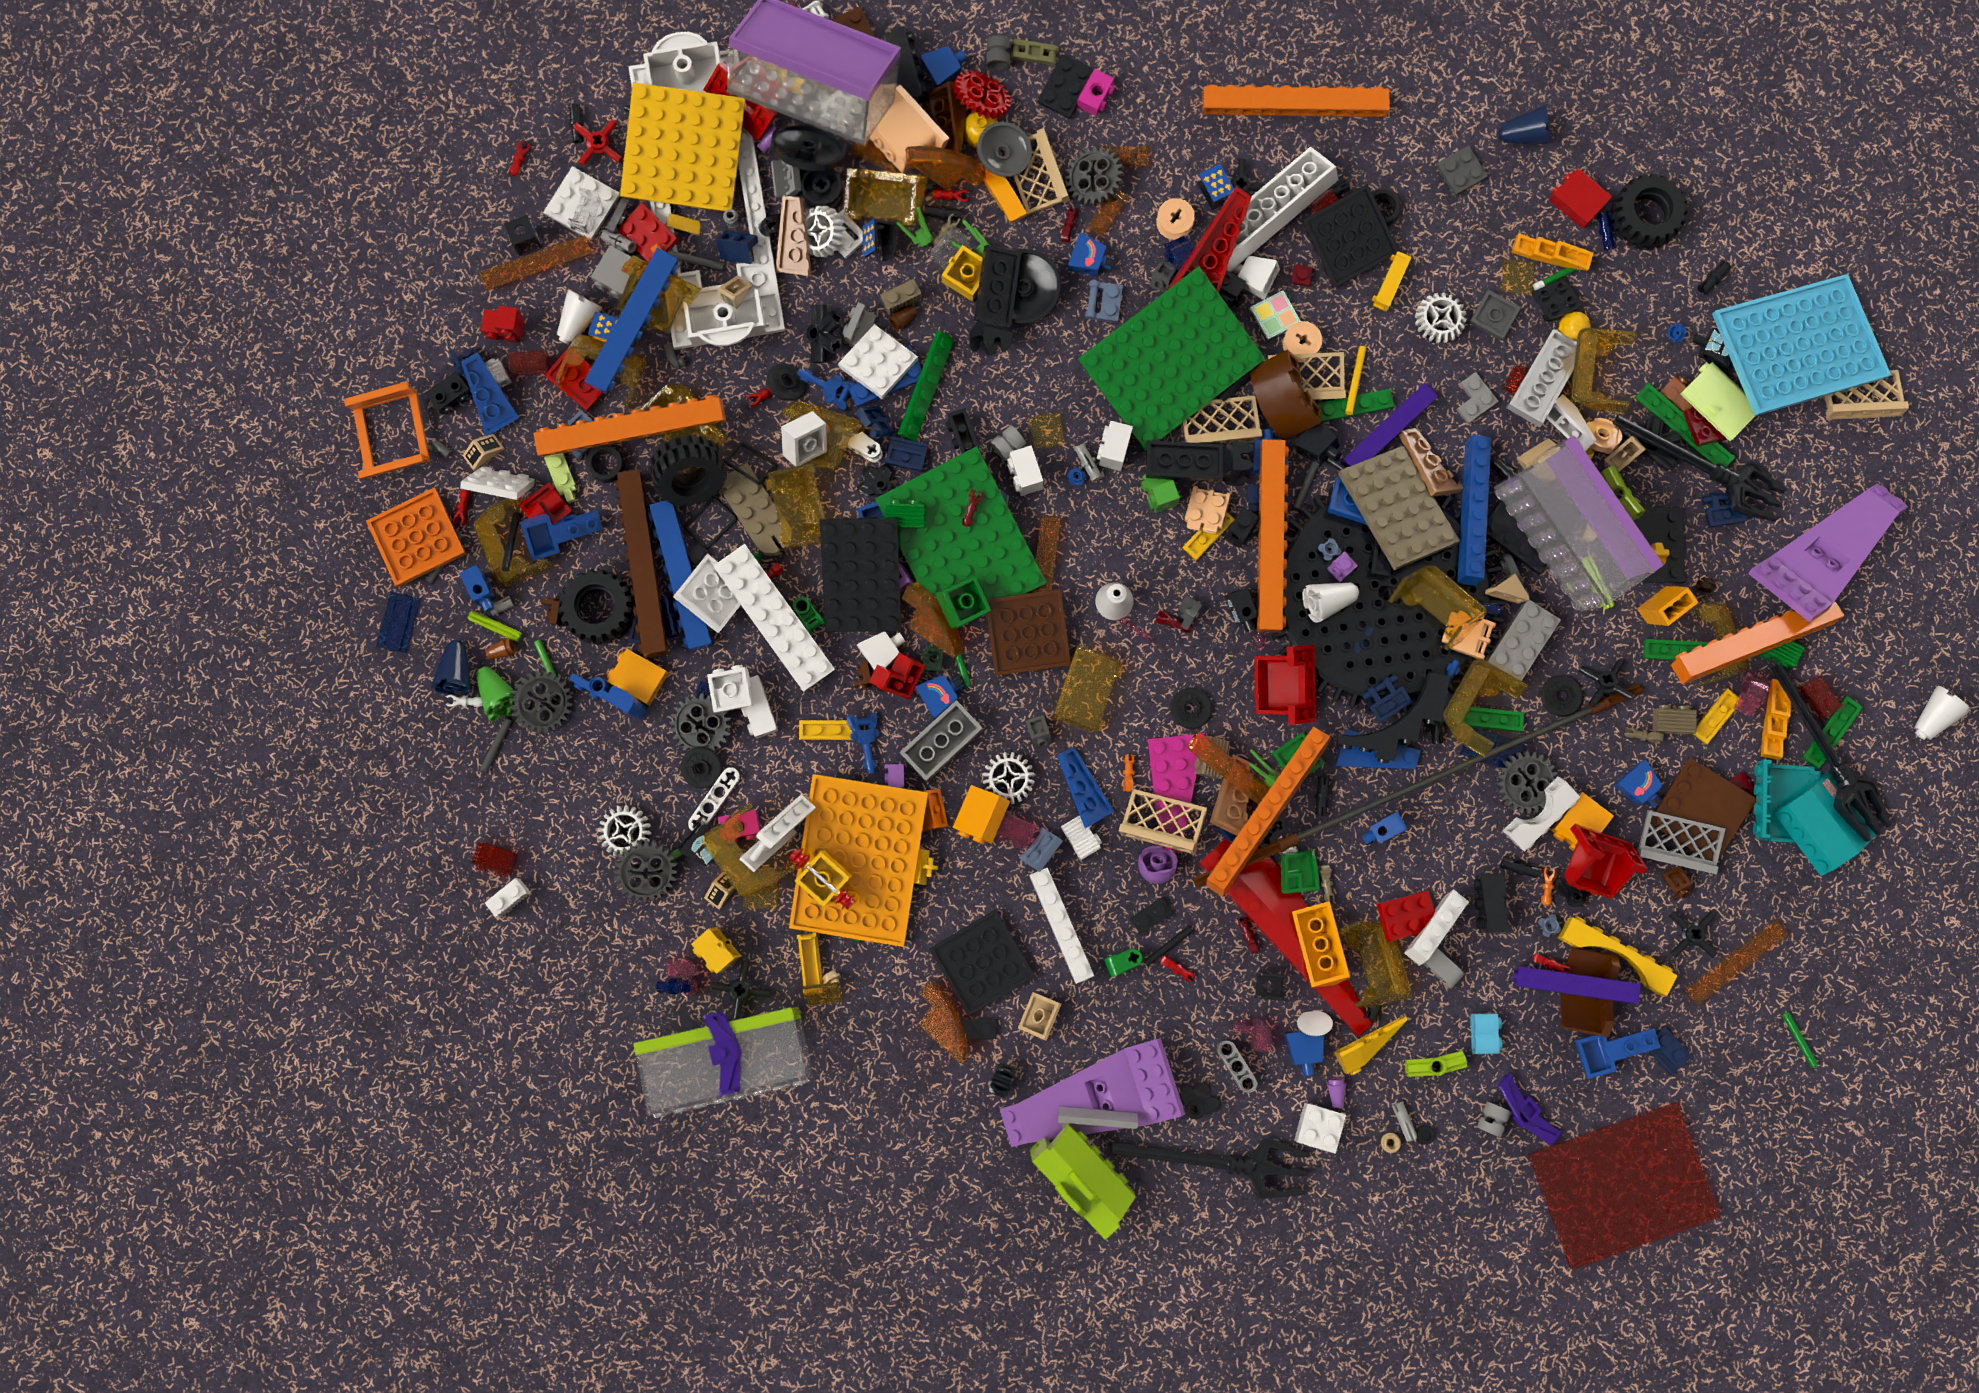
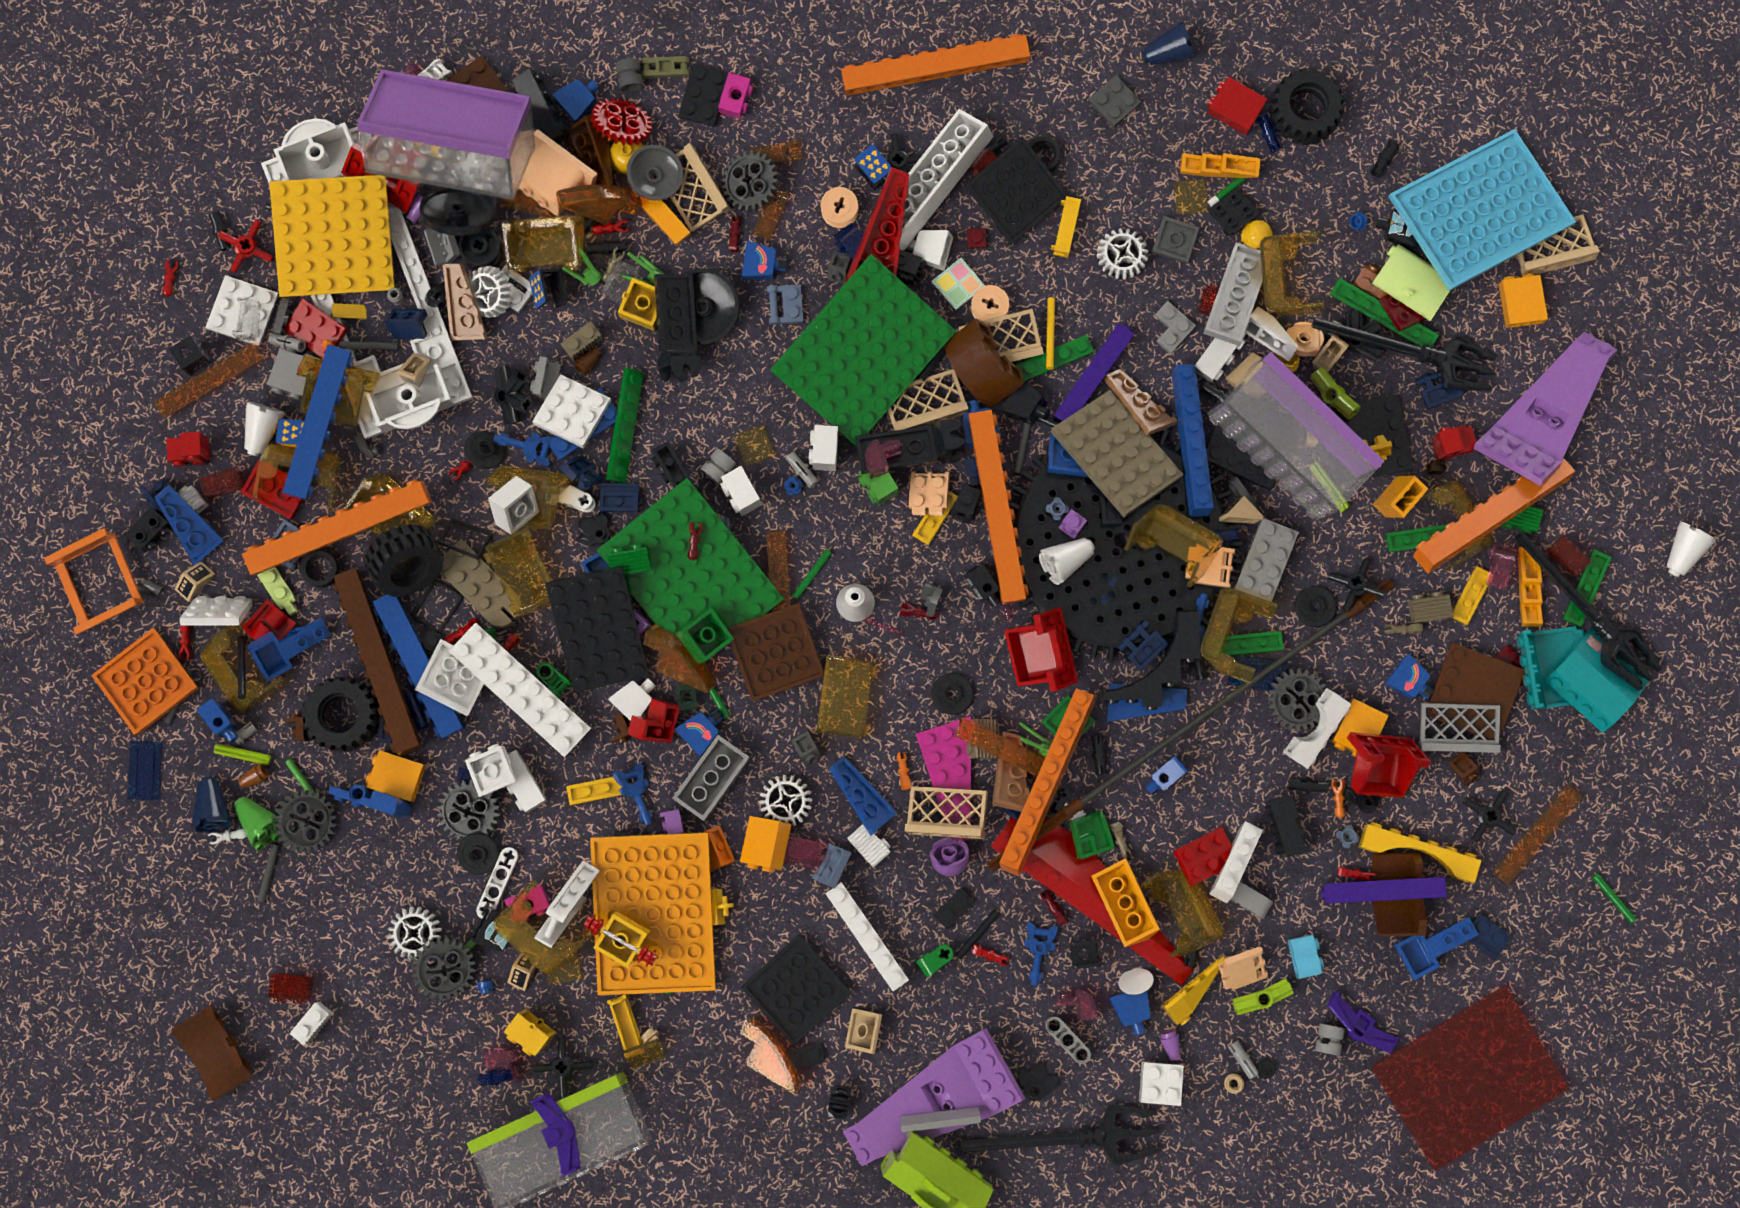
camera: 10 degrees left, 0 degrees up
none -> reddish brown panel [171,1005,253,1101]
none -> red piece [445,618,482,645]
none -> blue plate [476,980,495,994]
none -> green bar [792,549,832,599]
none -> clear pink brick [865,439,901,479]
none -> blue piece [1024,922,1058,986]
none -> white brick [1195,333,1246,383]
none -> light nougat plate [1219,947,1268,990]
none -> red brick [1431,425,1477,461]
none -> light orange brick [1498,273,1548,328]

